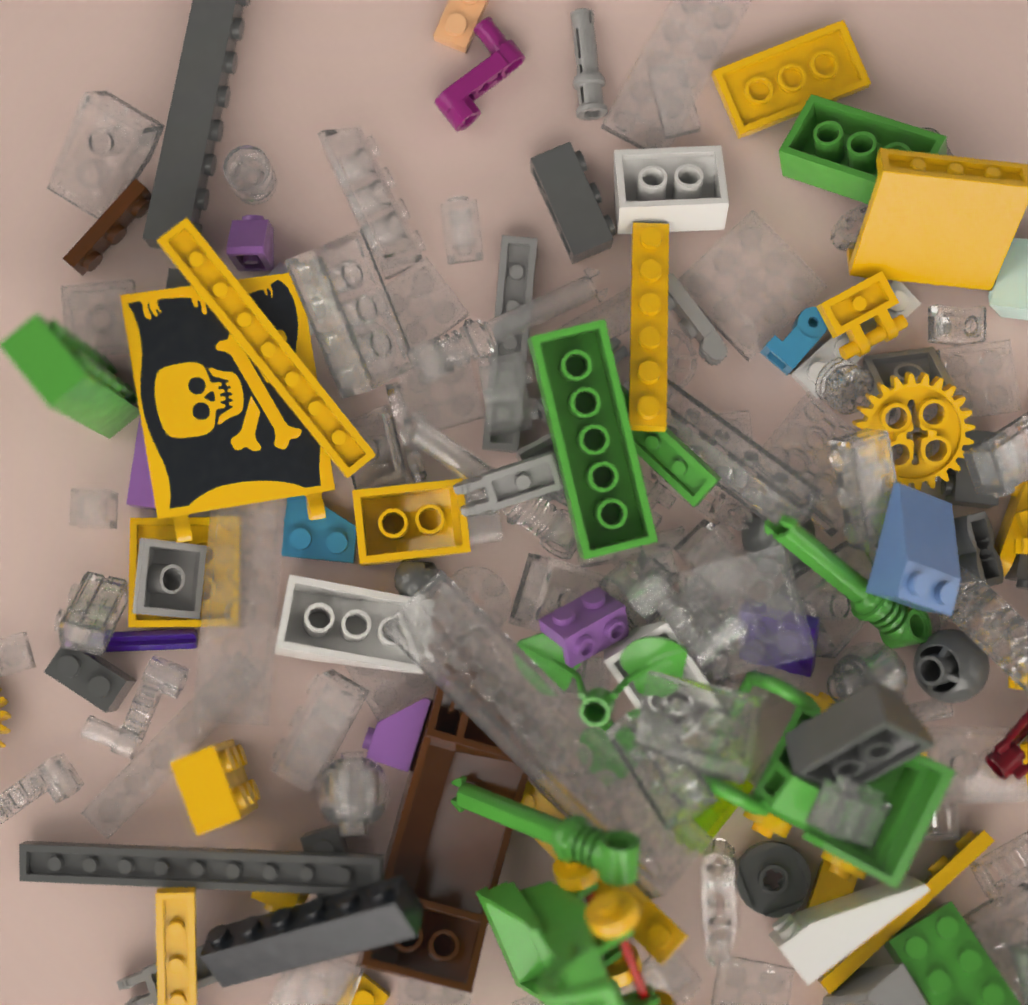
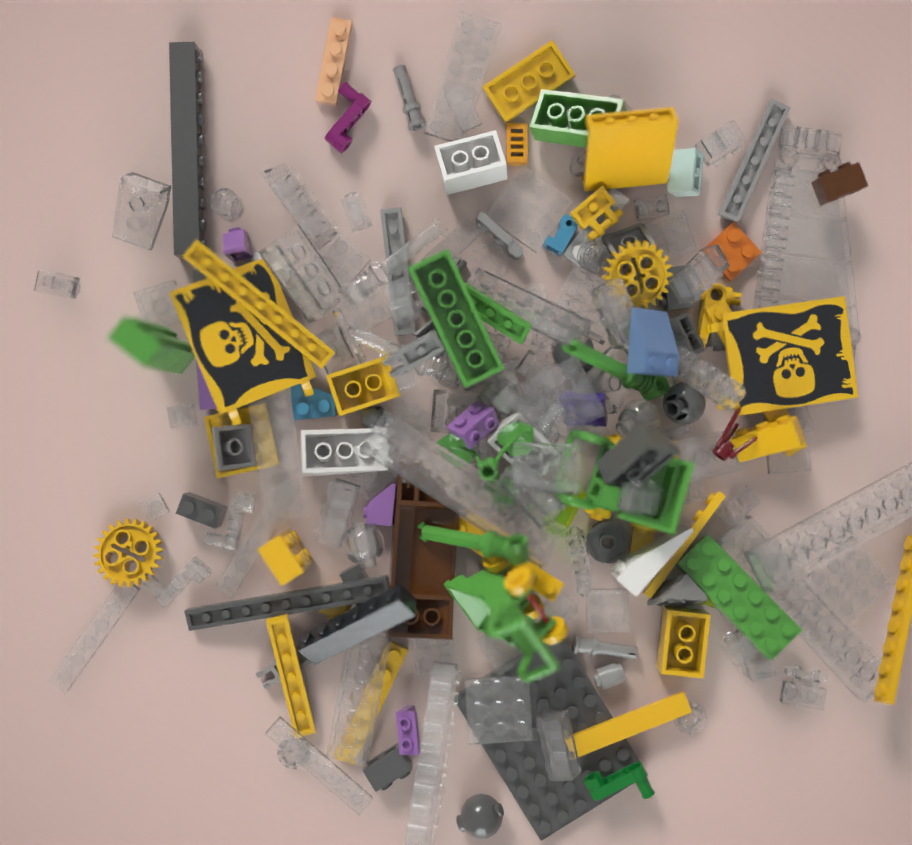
camera: 10 degrees left, 5 degrees up
clear brick [54,571,128,656] -> none
reddish brown plate [63,178,152,276] -> none
dark purple axle [88,629,198,653] -> none
dark grey brick [530,142,616,264] -> none
yellow plate [628,222,669,432] -> none
none -> light orange slope [506,123,528,166]

